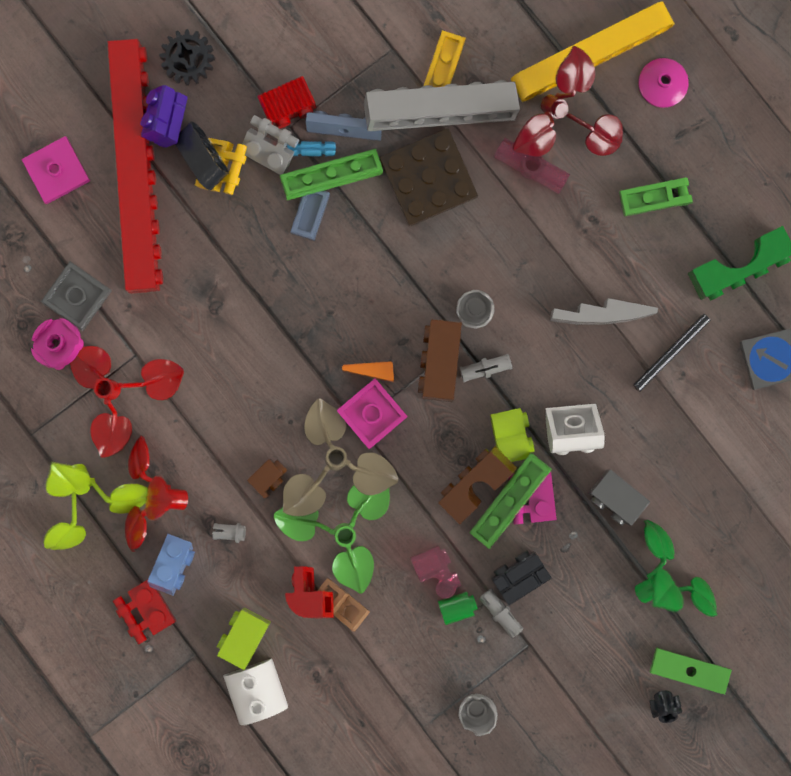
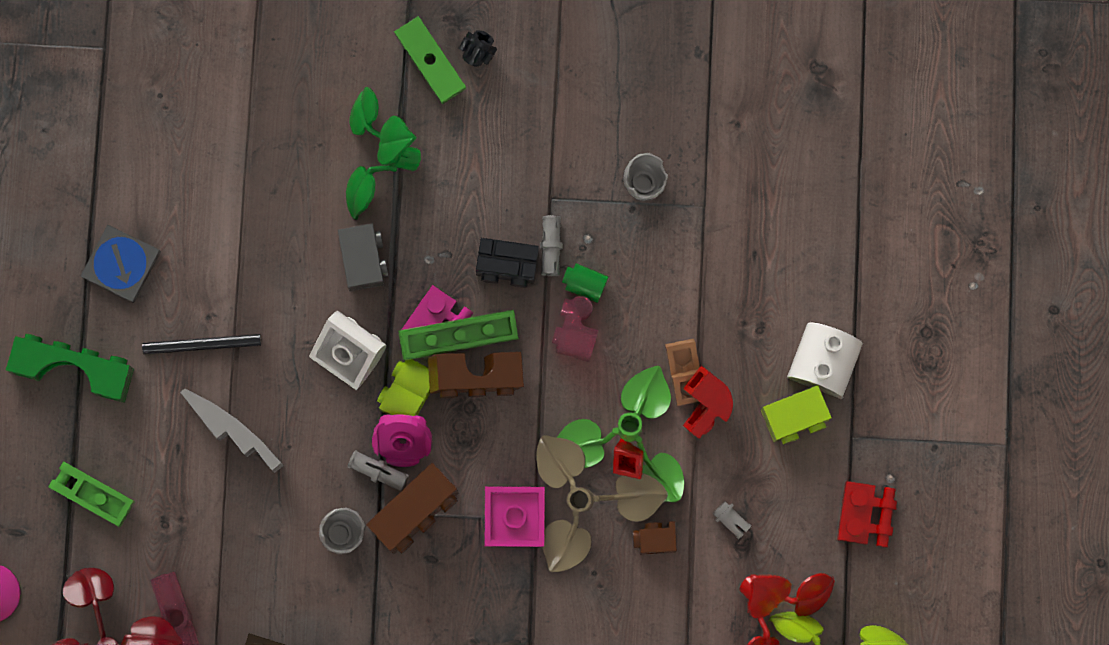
camera: 145 degrees left, 5 degrees down
medium blue brick [147,534,195,596] -> none
orange slope [342,361,394,382] -> none
none -> dark pink plate [372,414,432,467]
none -> red slope [613,439,644,480]

